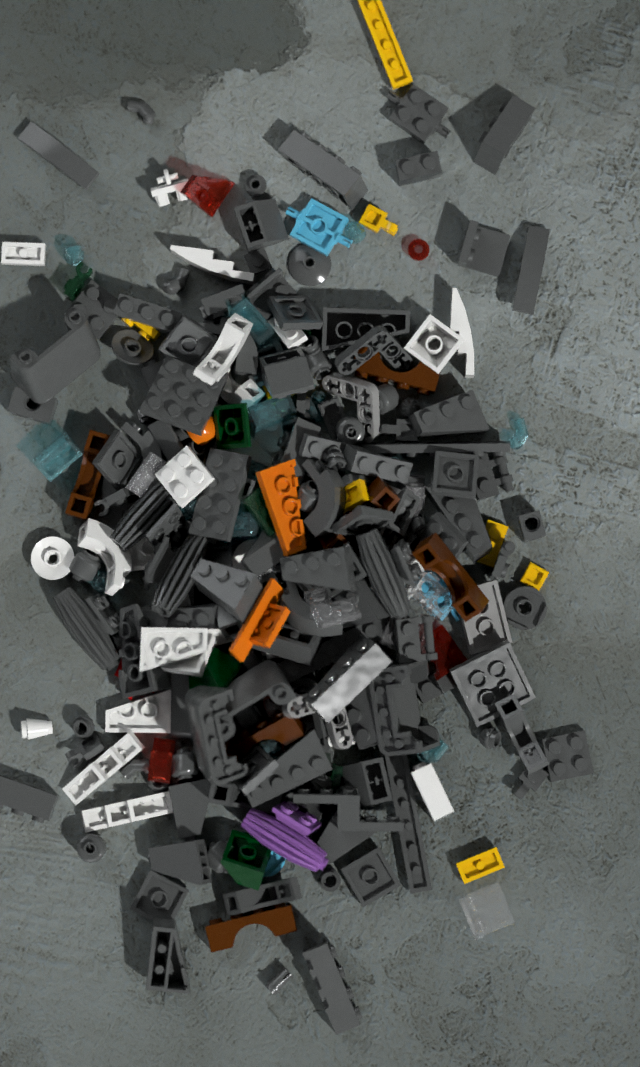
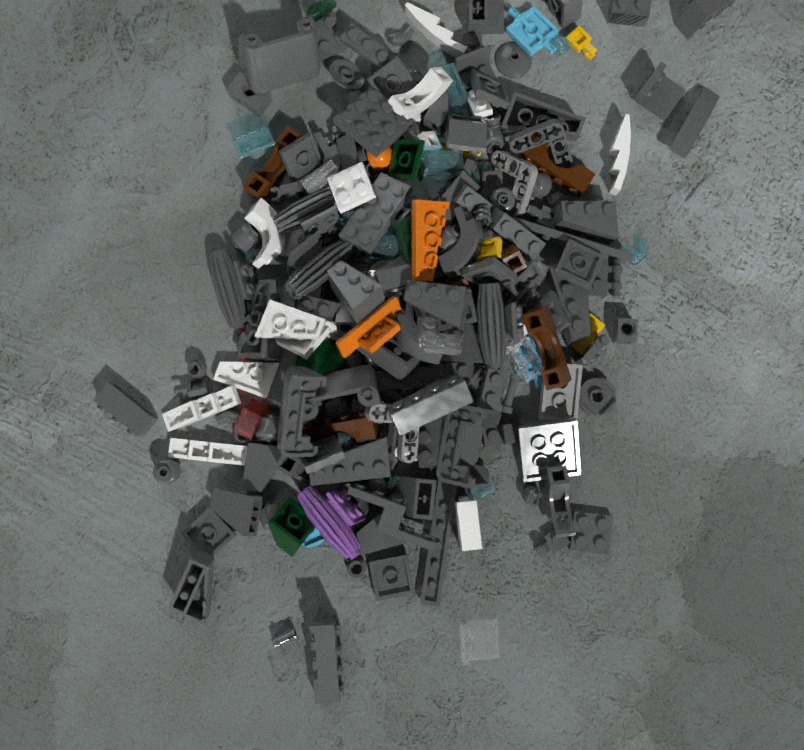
camera: 15 degrees right, 0 degrees up
white cone [21,718,53,740] -> none
white dish [31,536,74,580] -> none
yellow plate [121,318,160,341] -> none
dark grey plate [199,284,246,324] -> none
reddish brown arch [205,902,297,953] -> none
dark grey arch [223,877,302,916] -> none
white slope [404,314,465,374] -> none
clear red plate [408,239,429,261] -> none
clear red wing [424,625,467,680] -> none
yellow plate [455,847,505,884] -> none
yellow tile [520,562,549,591] -> none

